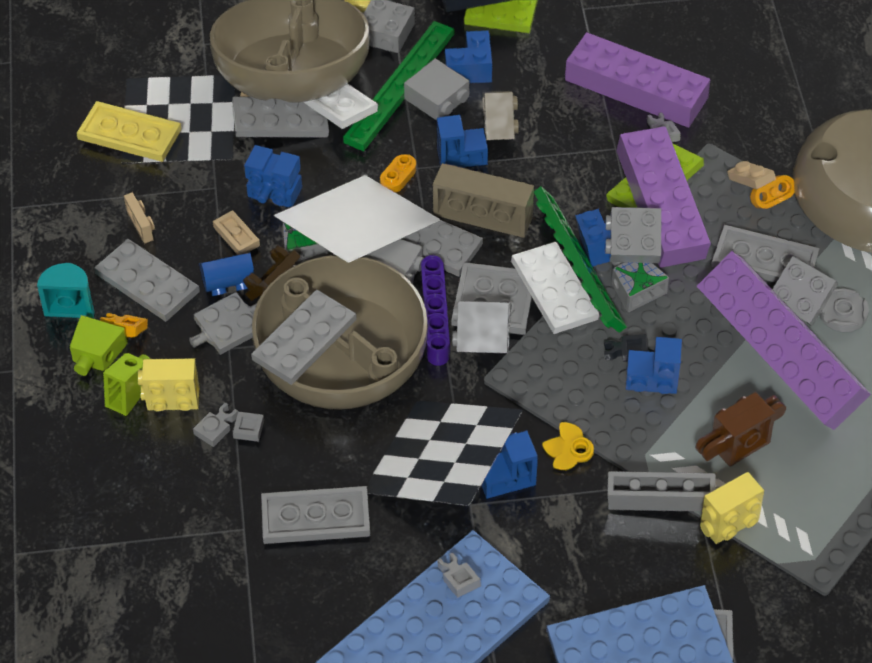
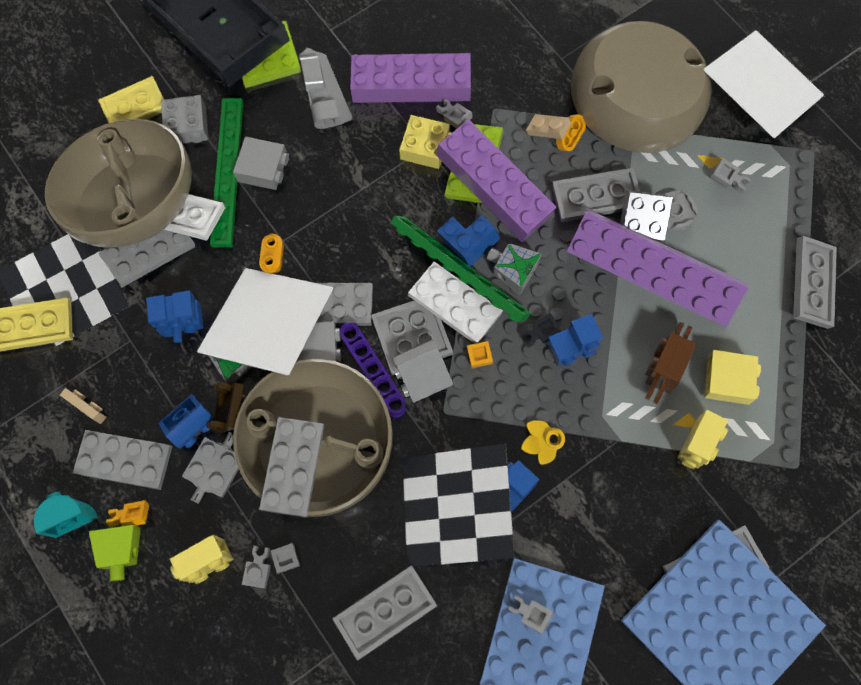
camera: 25 degrees left, 20 degrees up
lime torso [103,353,150,416] -> none
tan plate [213,210,260,255] -> none
dark tan brick [433,163,534,238] -> none
blue brick [437,115,488,168] -> none
blue brick [445,31,492,83] -> none
dark tan brick [482,91,519,140] -> none
light grey brick [605,207,661,263] -> none
light grey brick [608,472,715,511] -> none
none -> light grey panel [299,48,352,129]
none -> light yellow brick [400,115,451,169]
none -> light orange plate [467,341,493,369]
none -> light yellow brick [704,350,761,405]

